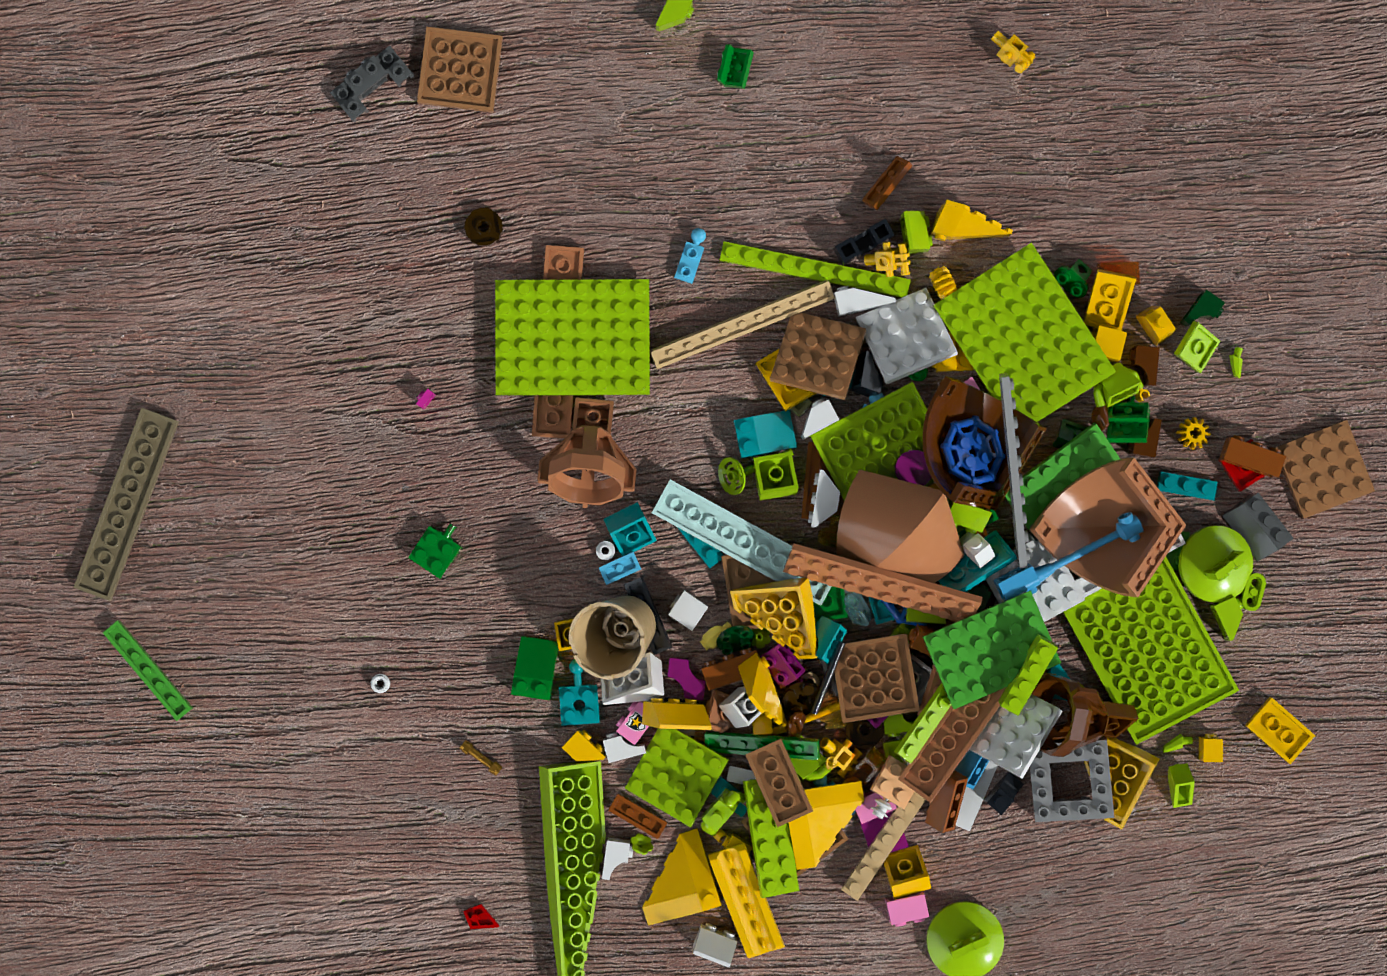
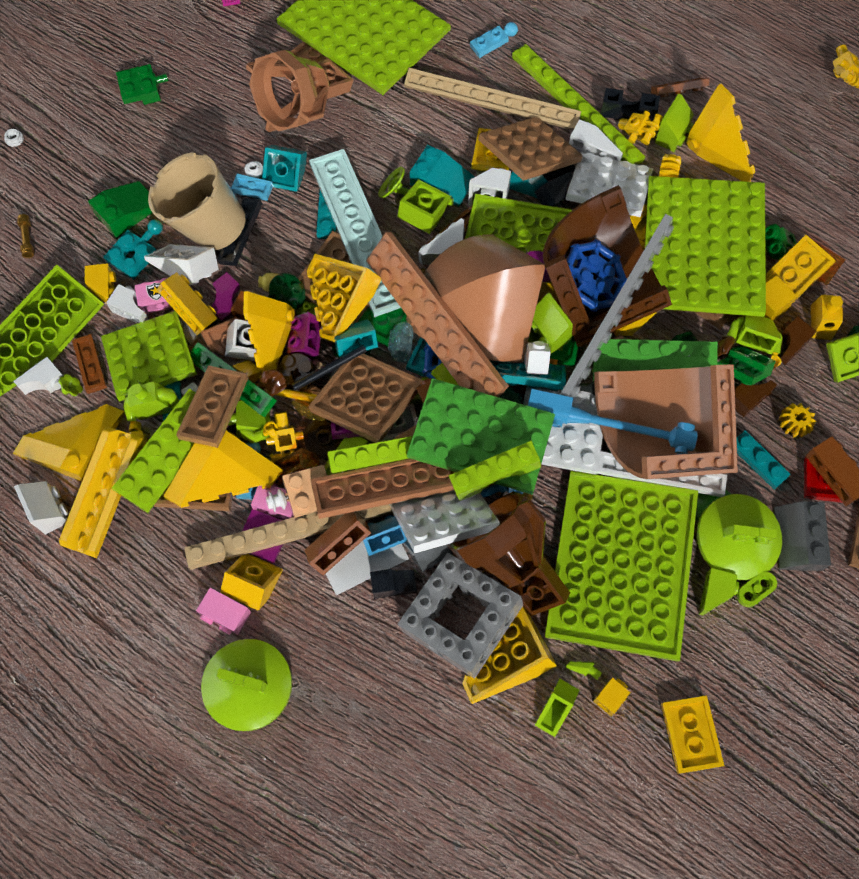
camera: 45 degrees right, 20 degrees down
white head [668,590,708,631] -> none

